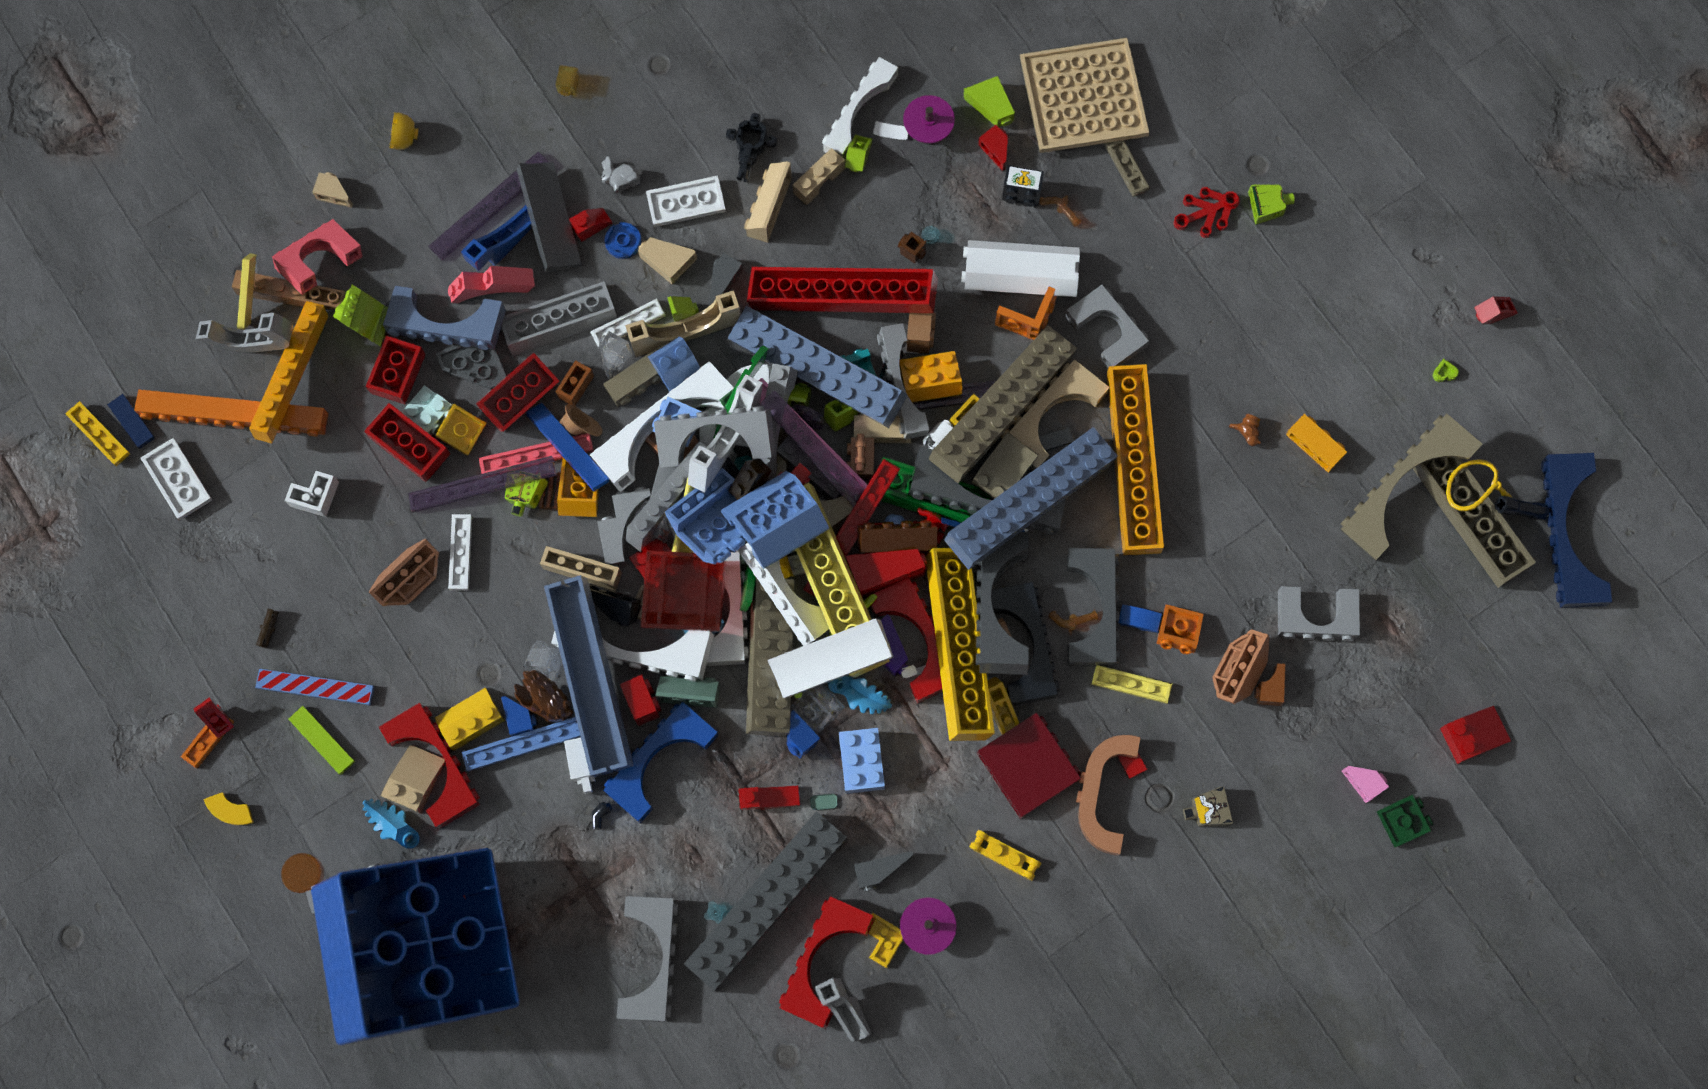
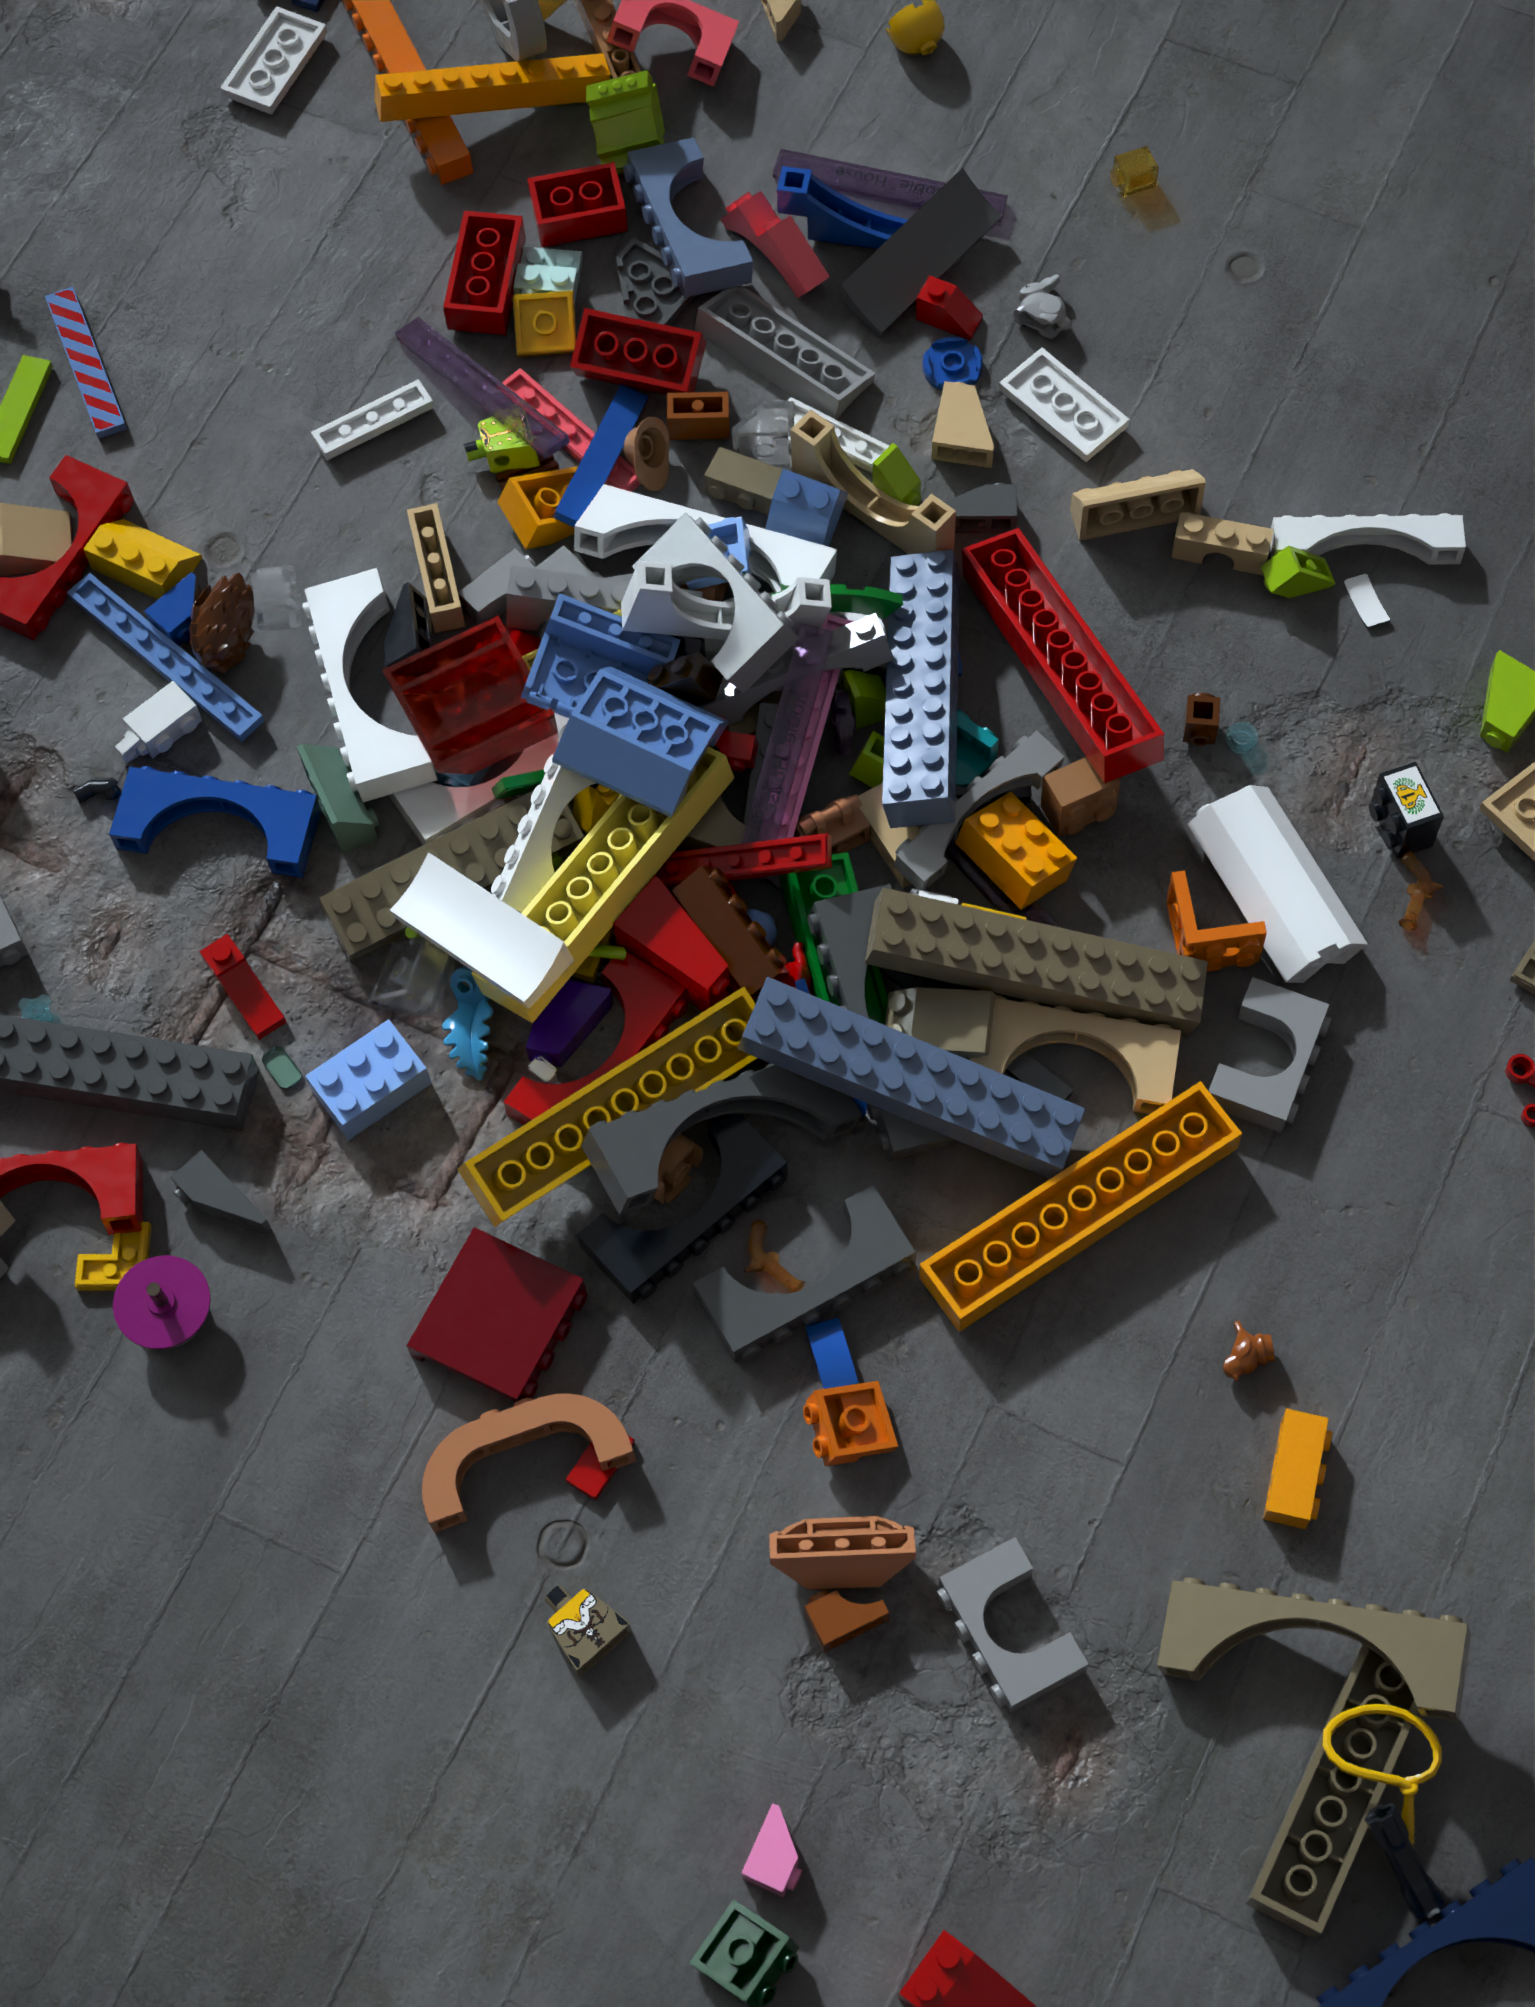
camera: 60 degrees right, 10 degrees down
dark brown pin [255,608,279,649] -> none
white brick [285,471,339,517] -> none
nougat wedge [369,539,439,606] -> none
sand blue piece [544,575,634,777] -> none
red brick [620,675,662,726] -> none
black piece [726,113,777,182] -> none
blue slope [787,710,820,759] -> none
magenta piece [903,95,955,144] -> none
yellow plate [969,830,1041,881] -> none
red slope [979,125,1008,171] -> none
yellow slope [987,677,1020,735] -> none
light yellow tile [1091,665,1172,704] -> none

